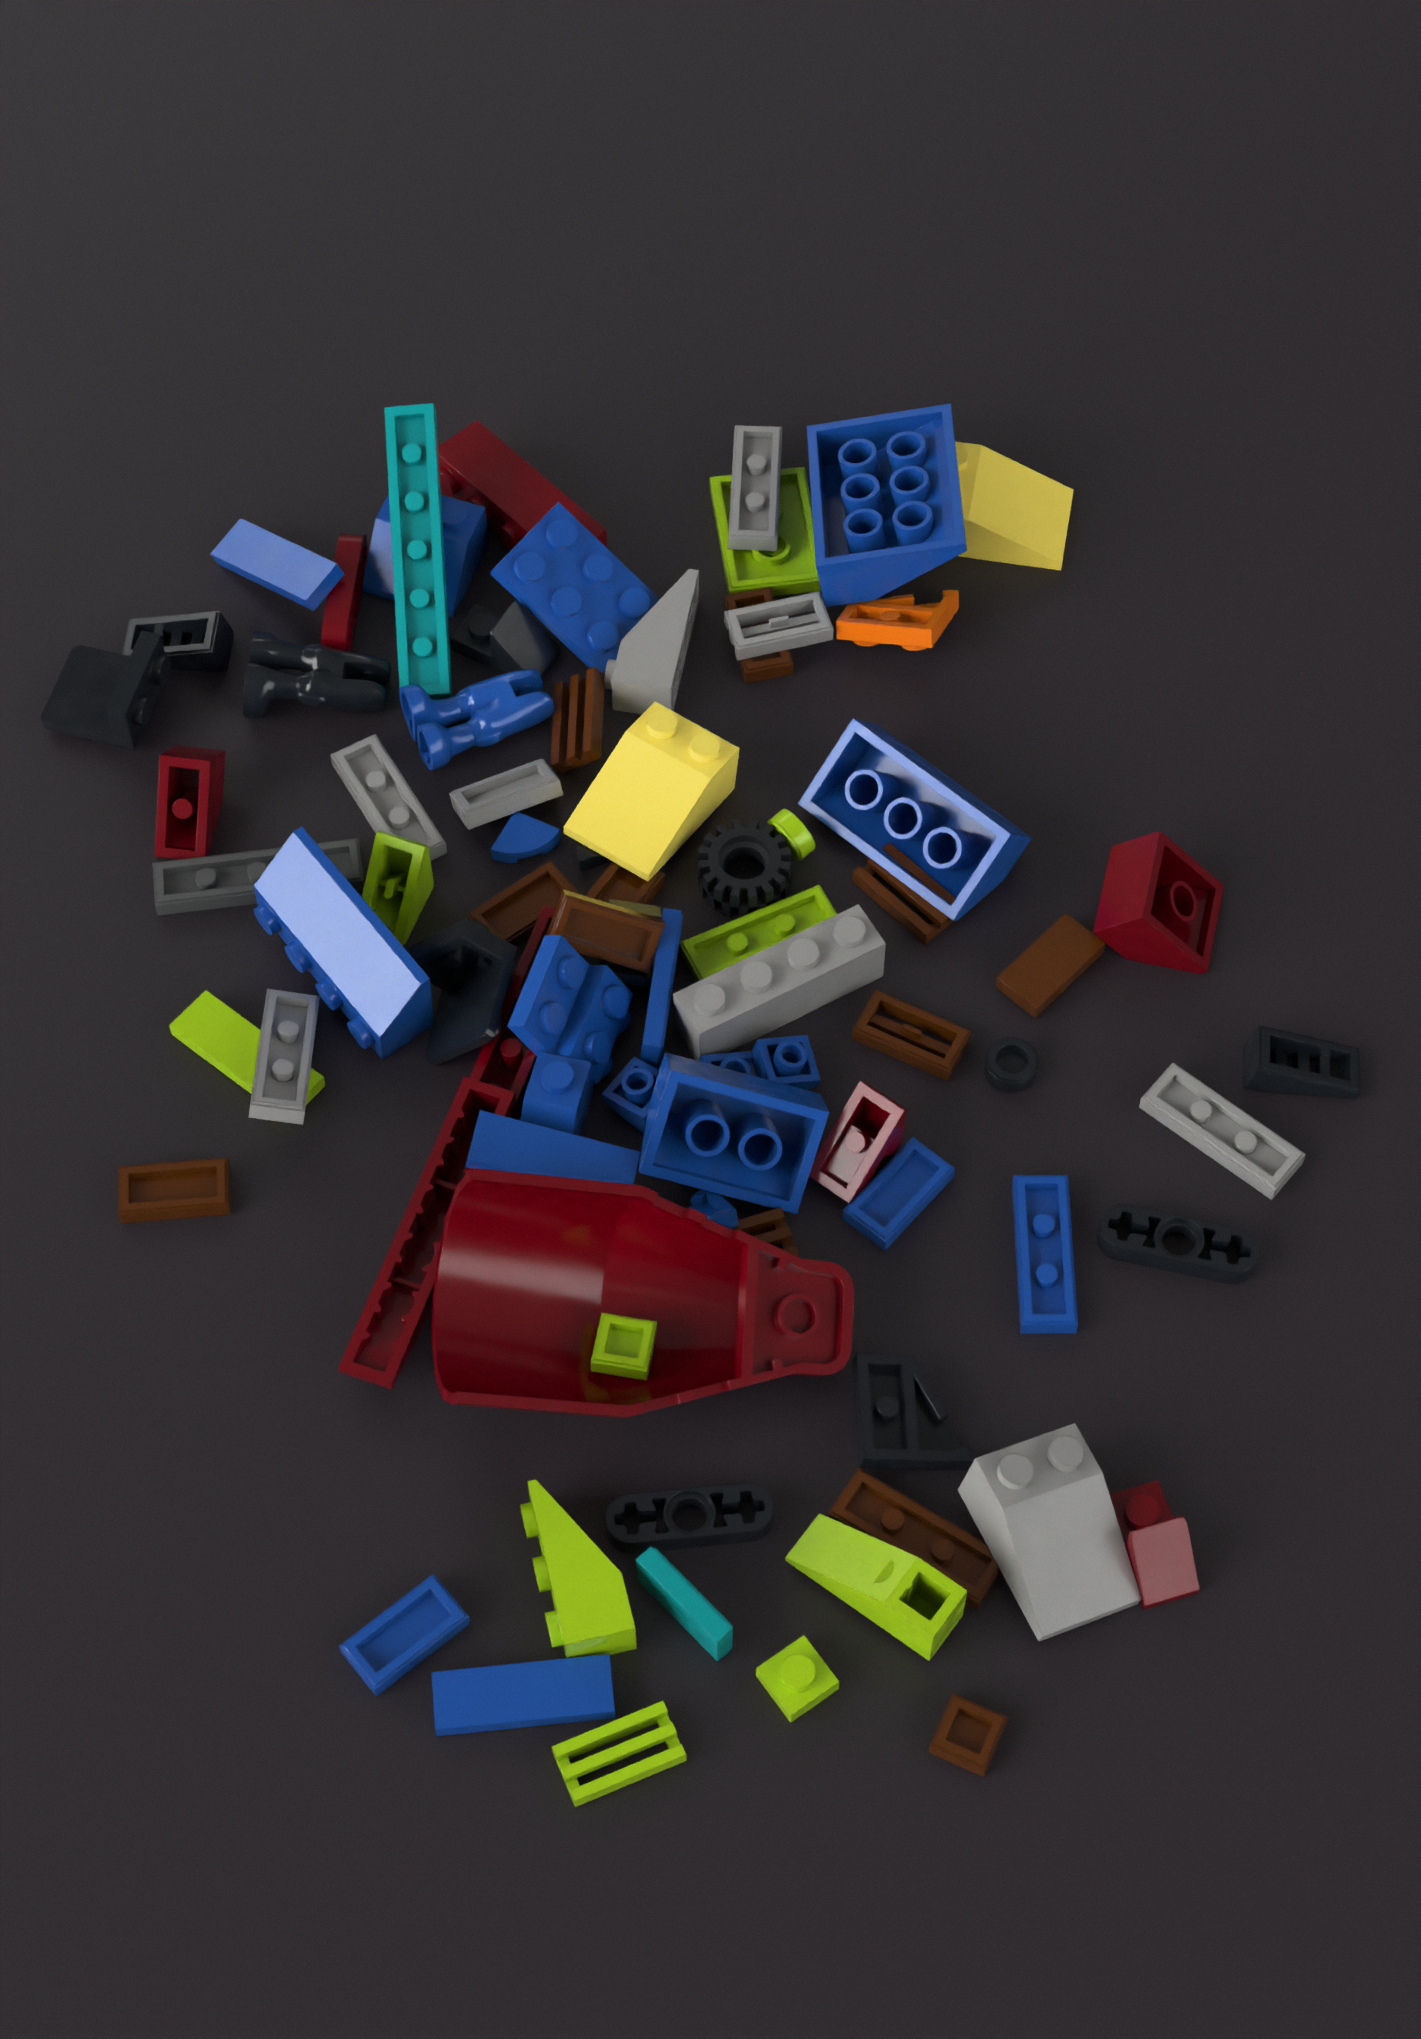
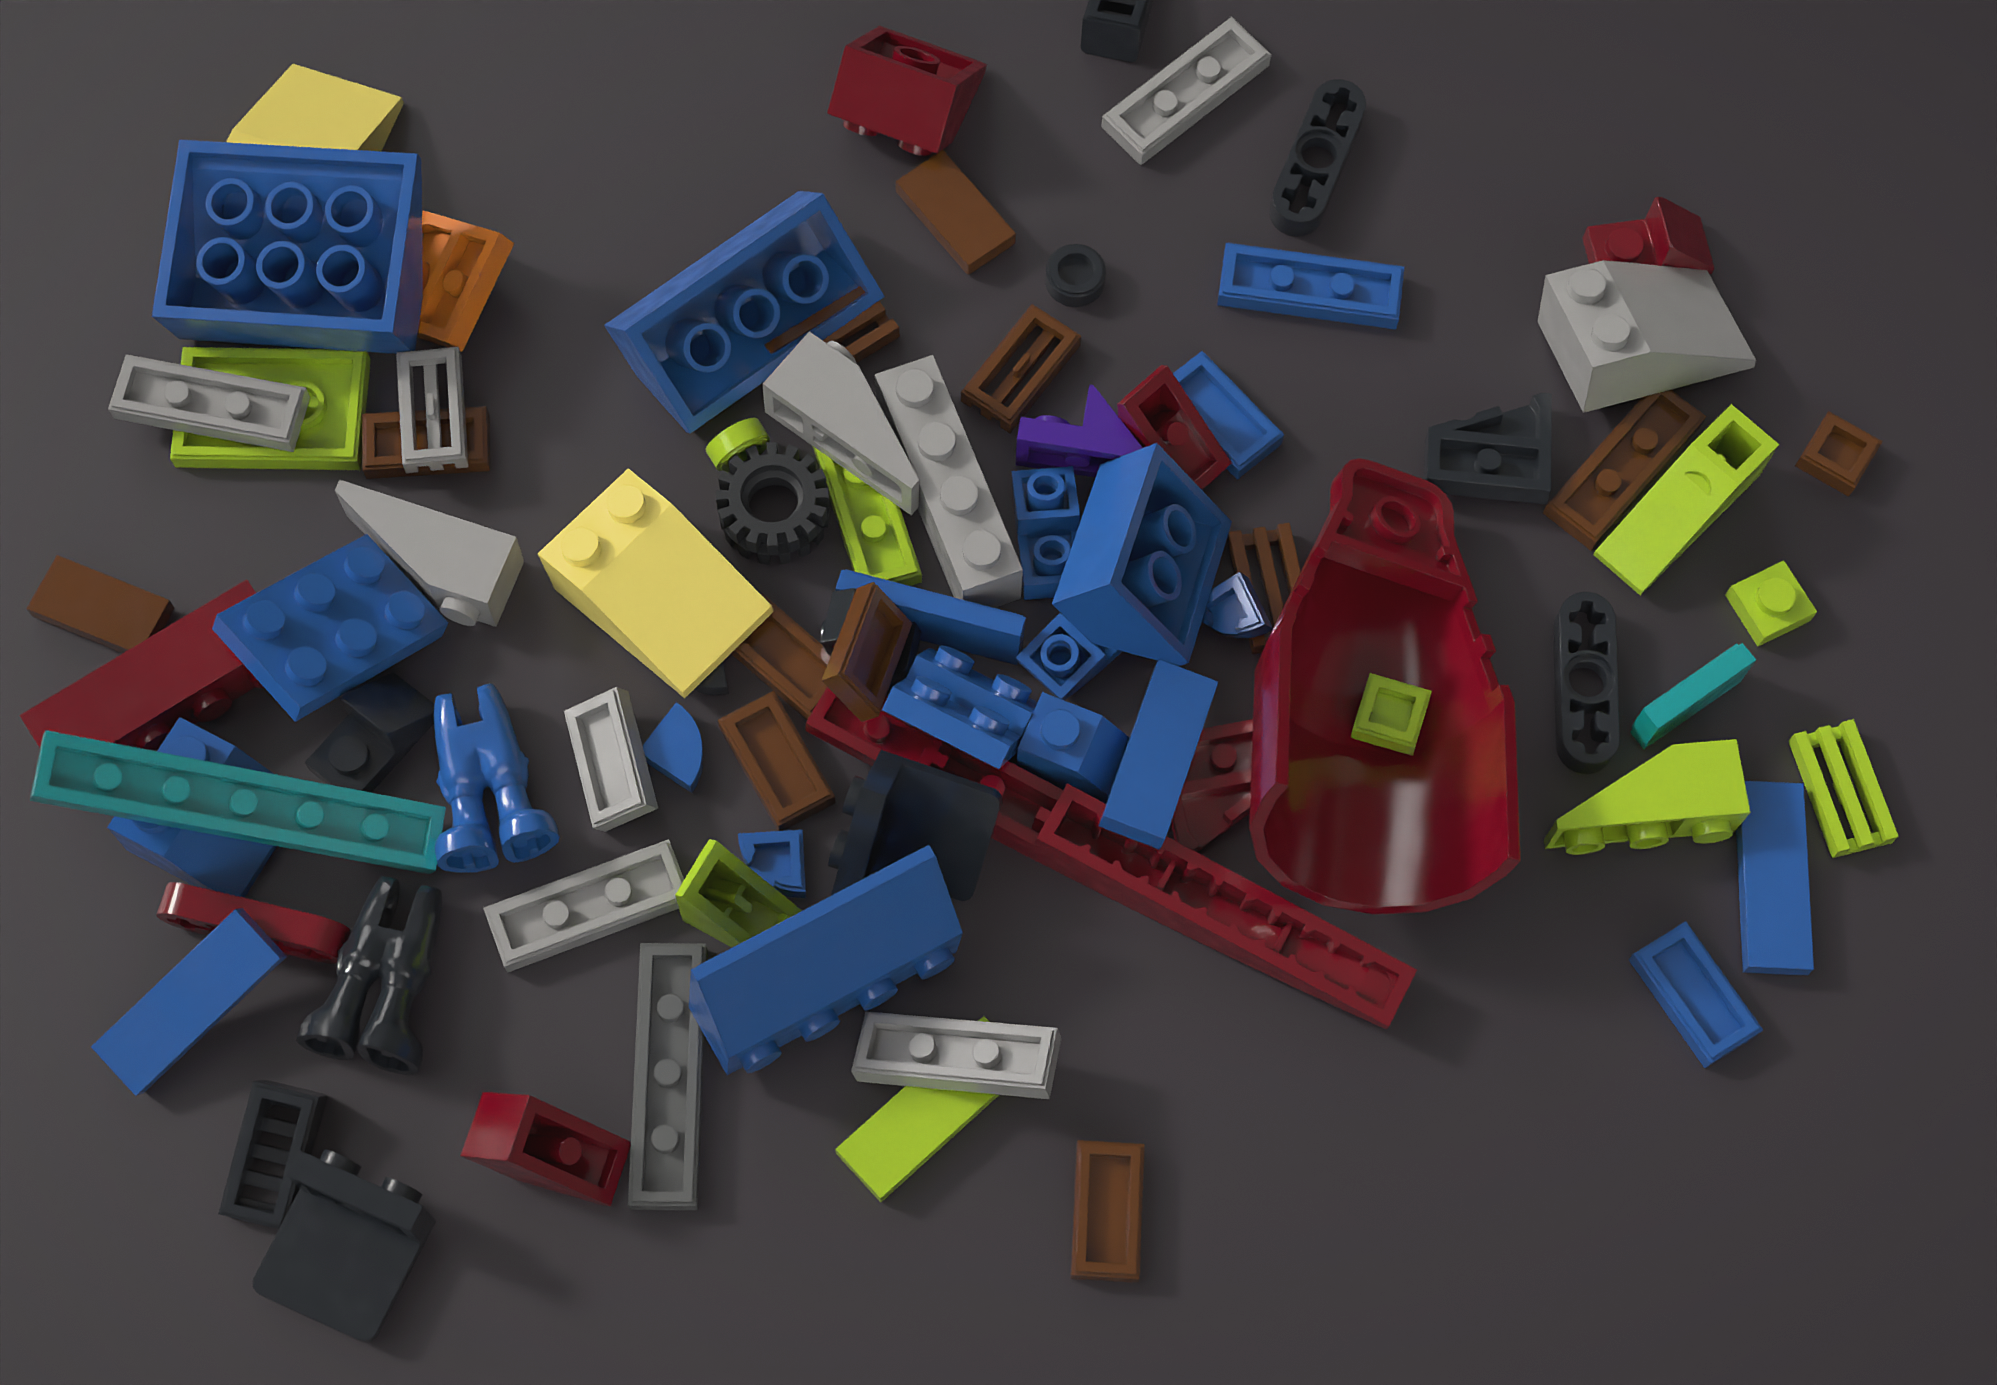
camera: 85 degrees left, 10 degrees up
reddish brown tile [550,667,605,774] -> none
none -> reddish brown tile [26,555,174,653]
none -> blue tile [738,830,806,898]
none -> light grey slope [763,331,919,515]
none -> dark purple slope [1015,384,1142,478]

